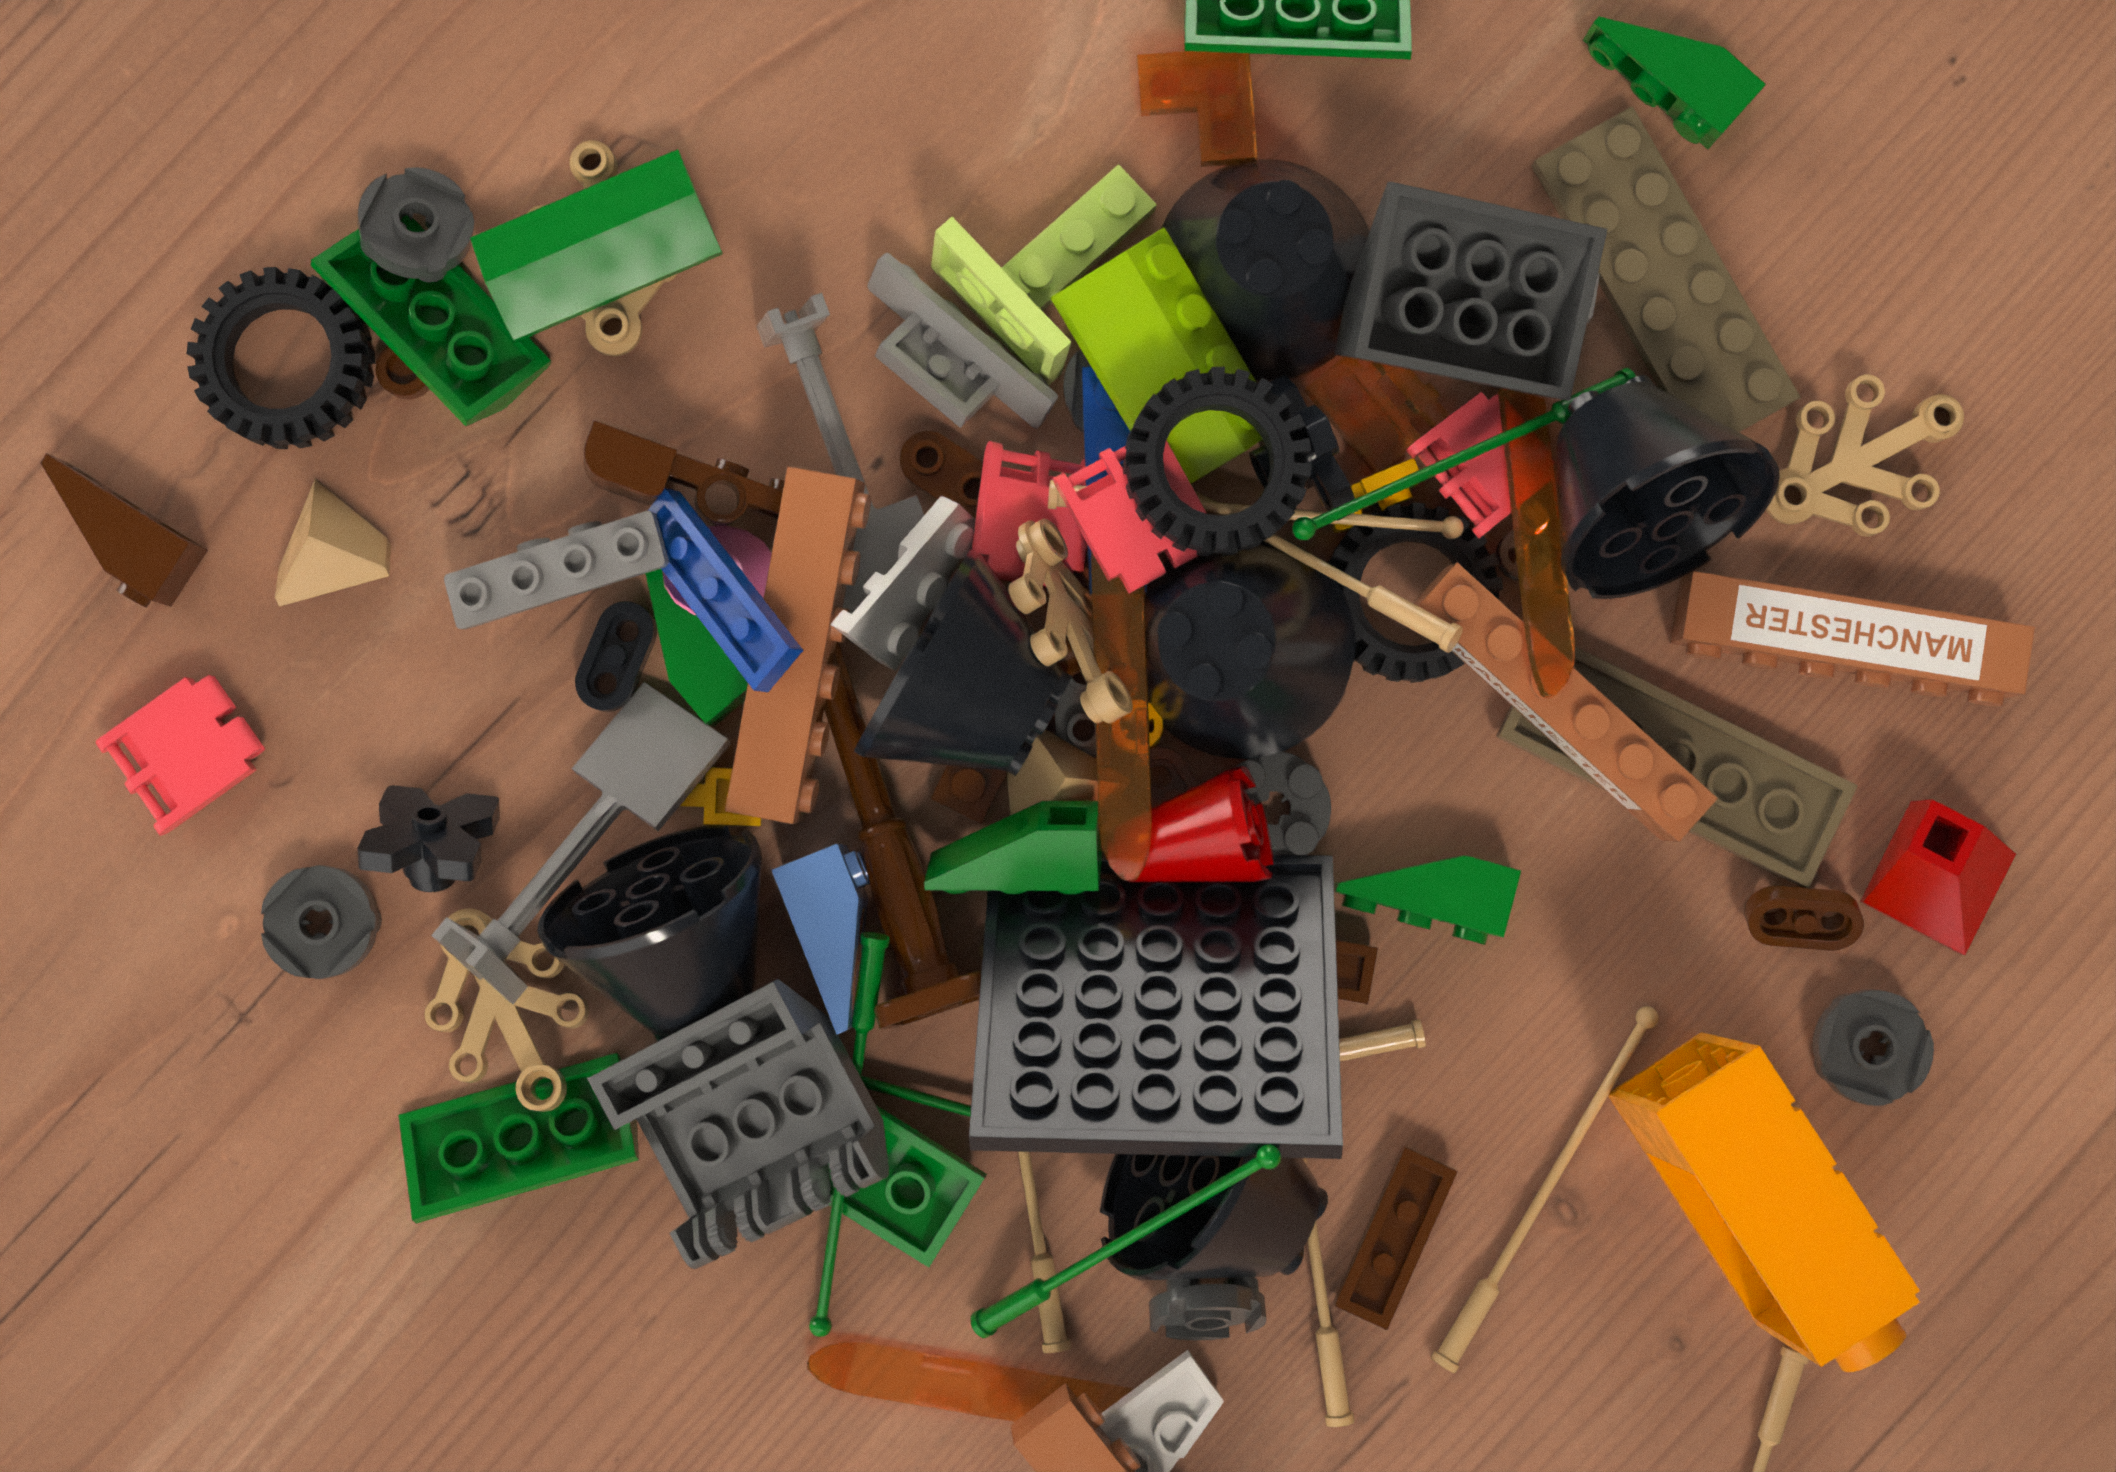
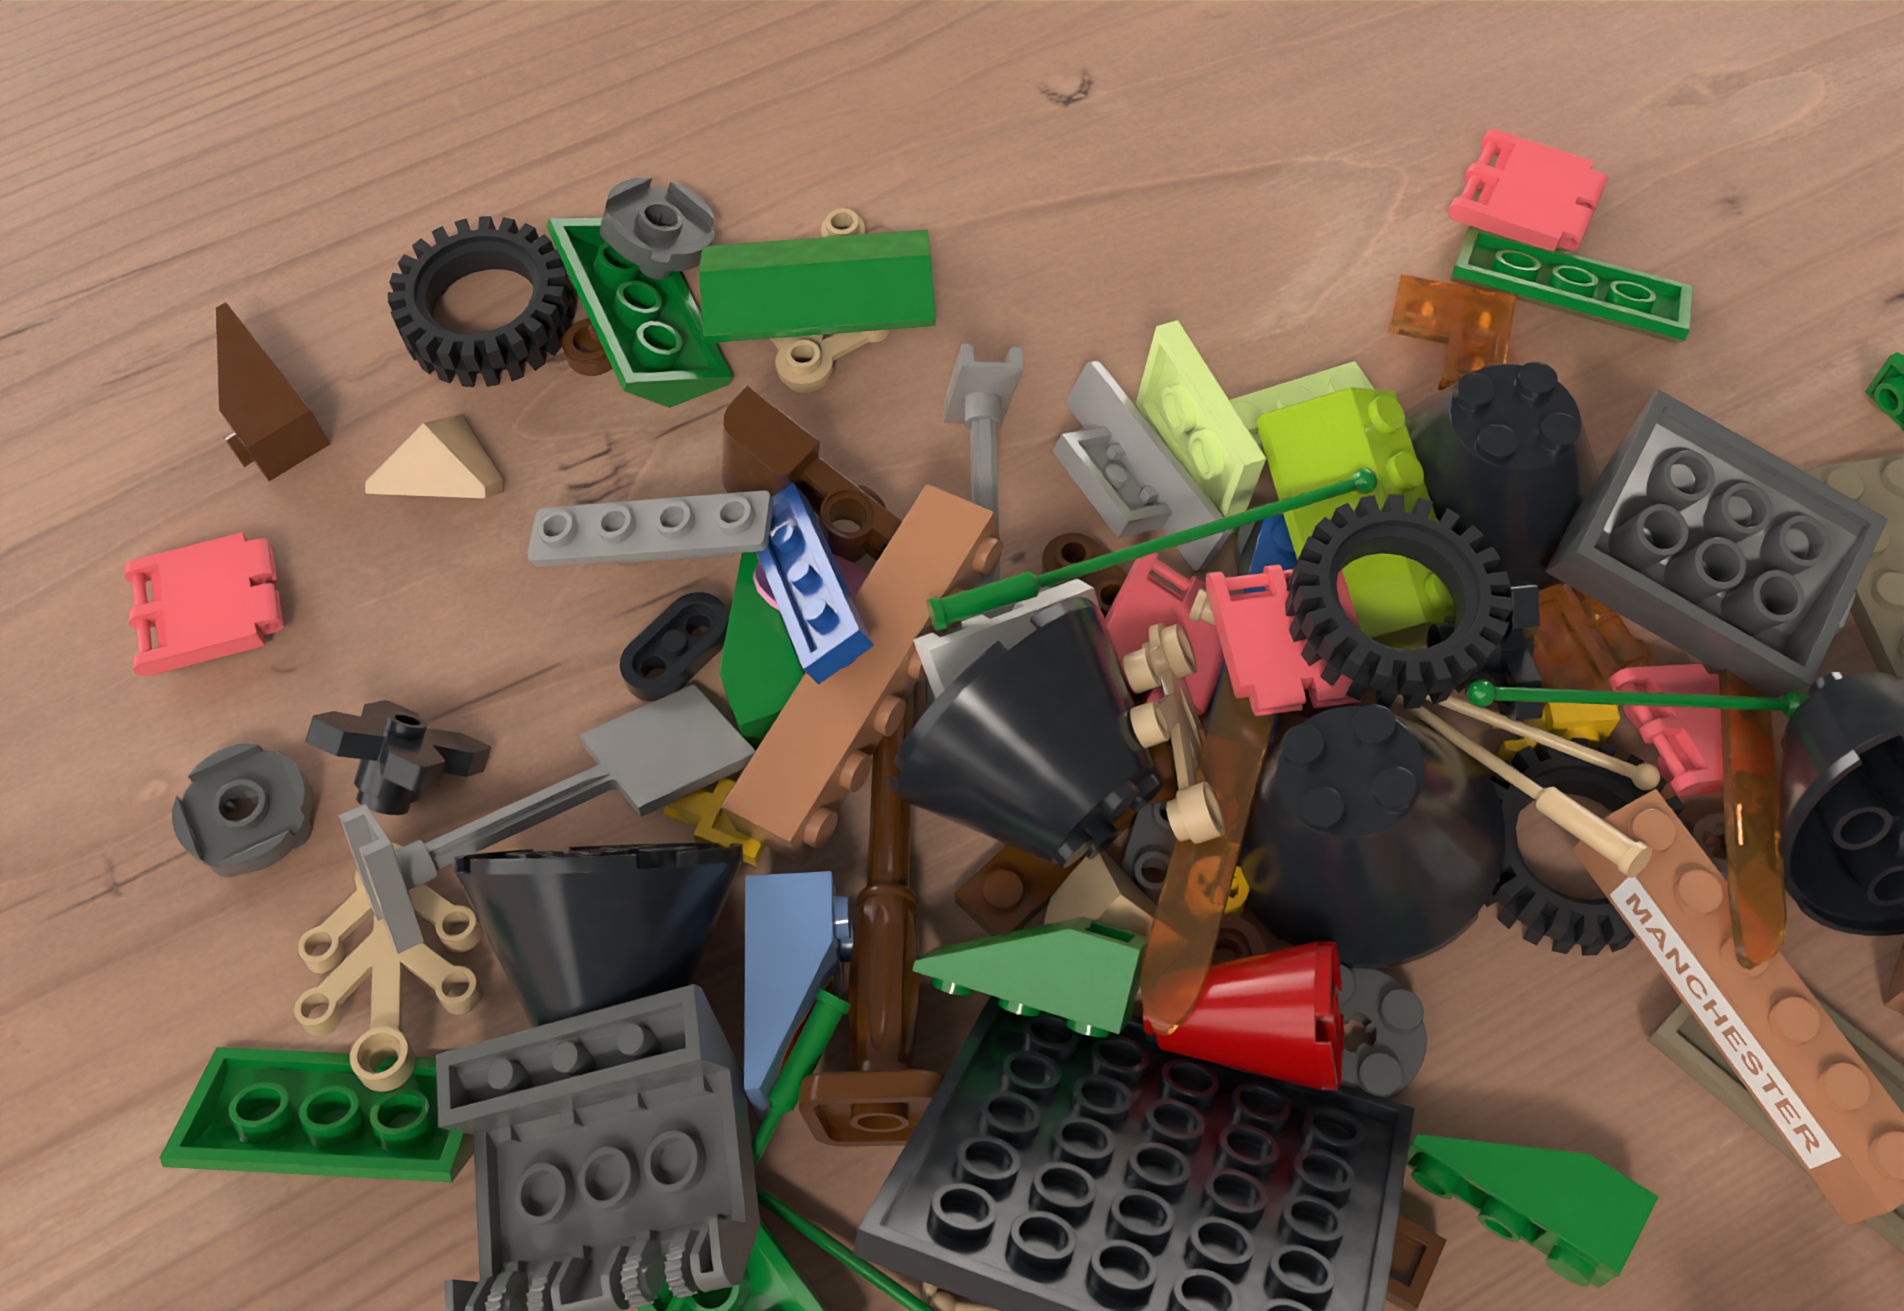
camera: 15 degrees right, 25 degrees down
none -> green piece [926,468,1378,631]

